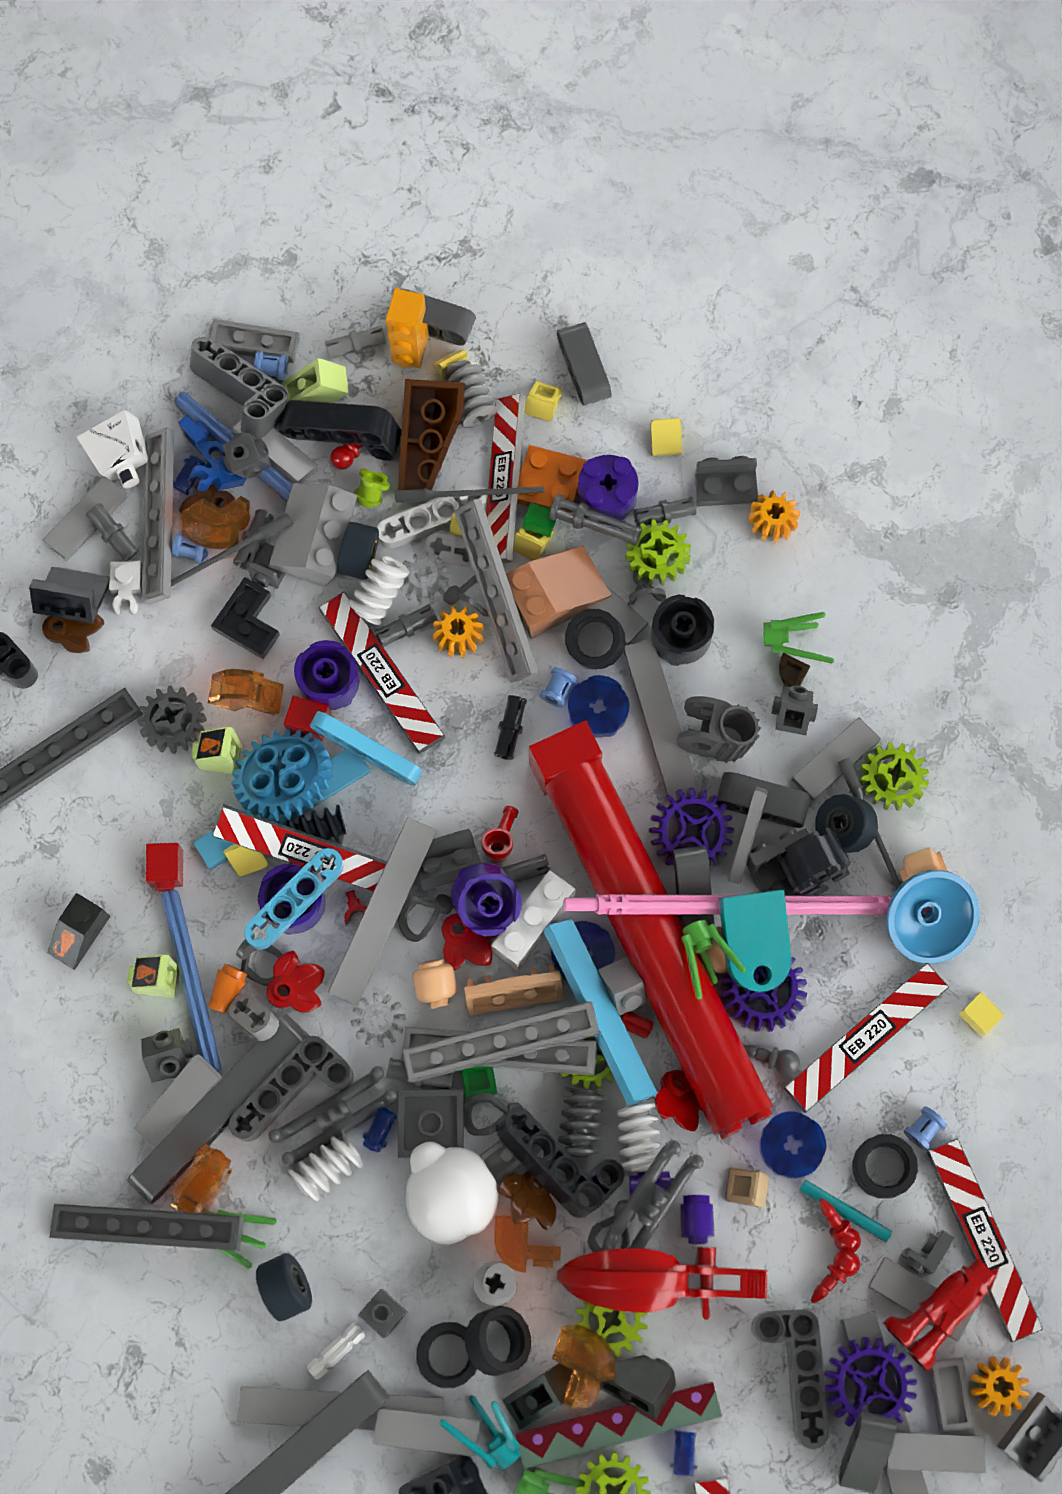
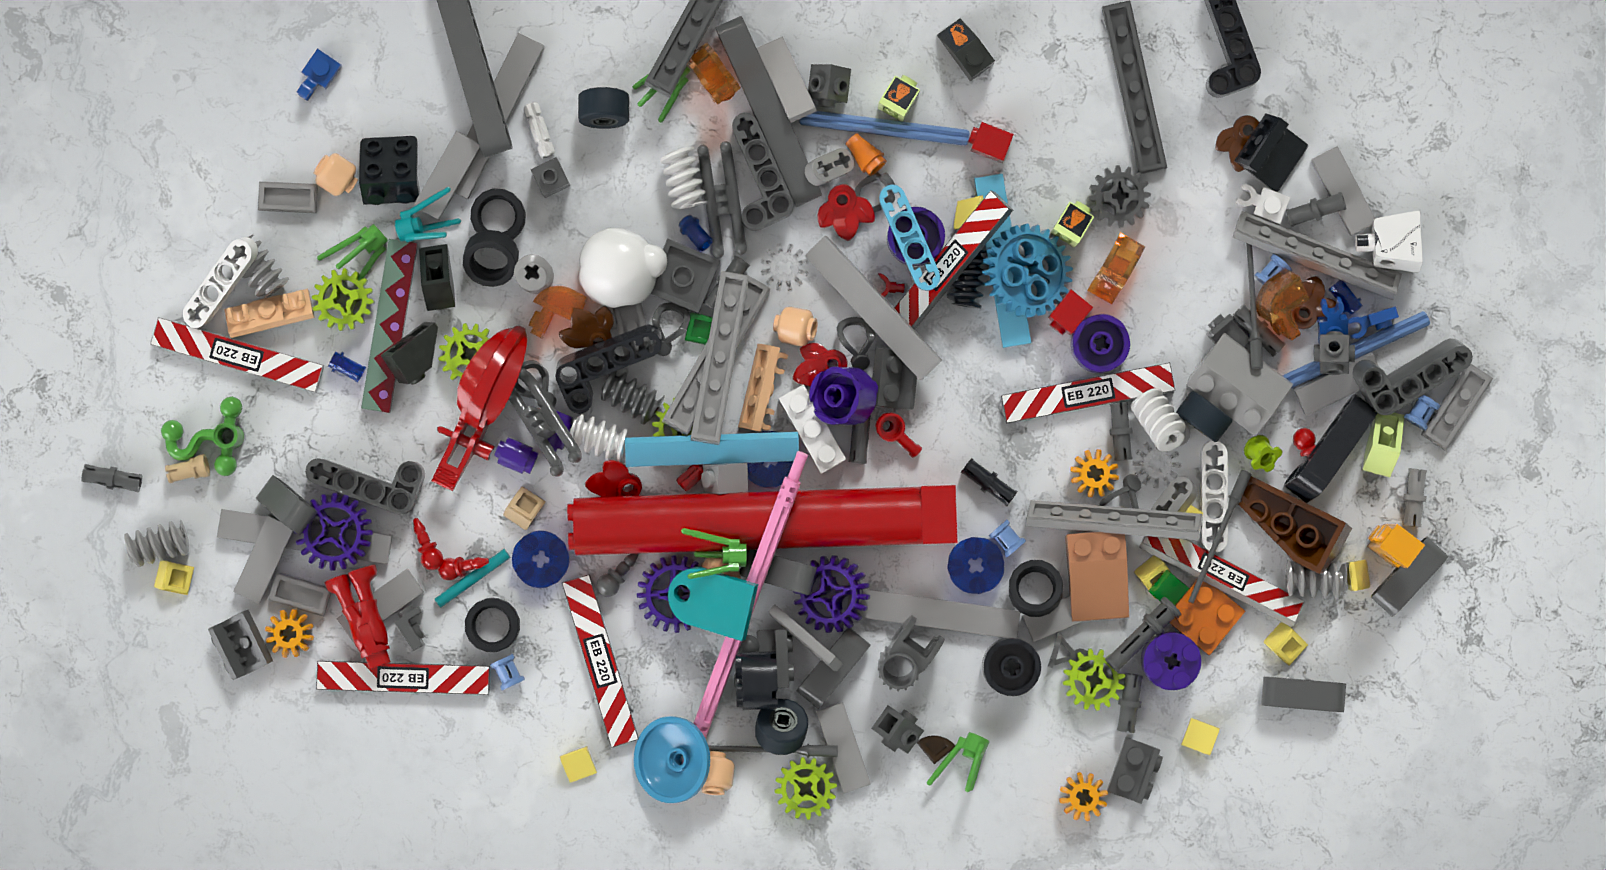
camera: 110 degrees right, 15 degrees up
black plate [211,577,280,659] -> none
medium azure beam [310,711,423,786] -> none
clear orange brick [552,1324,615,1410] -> none

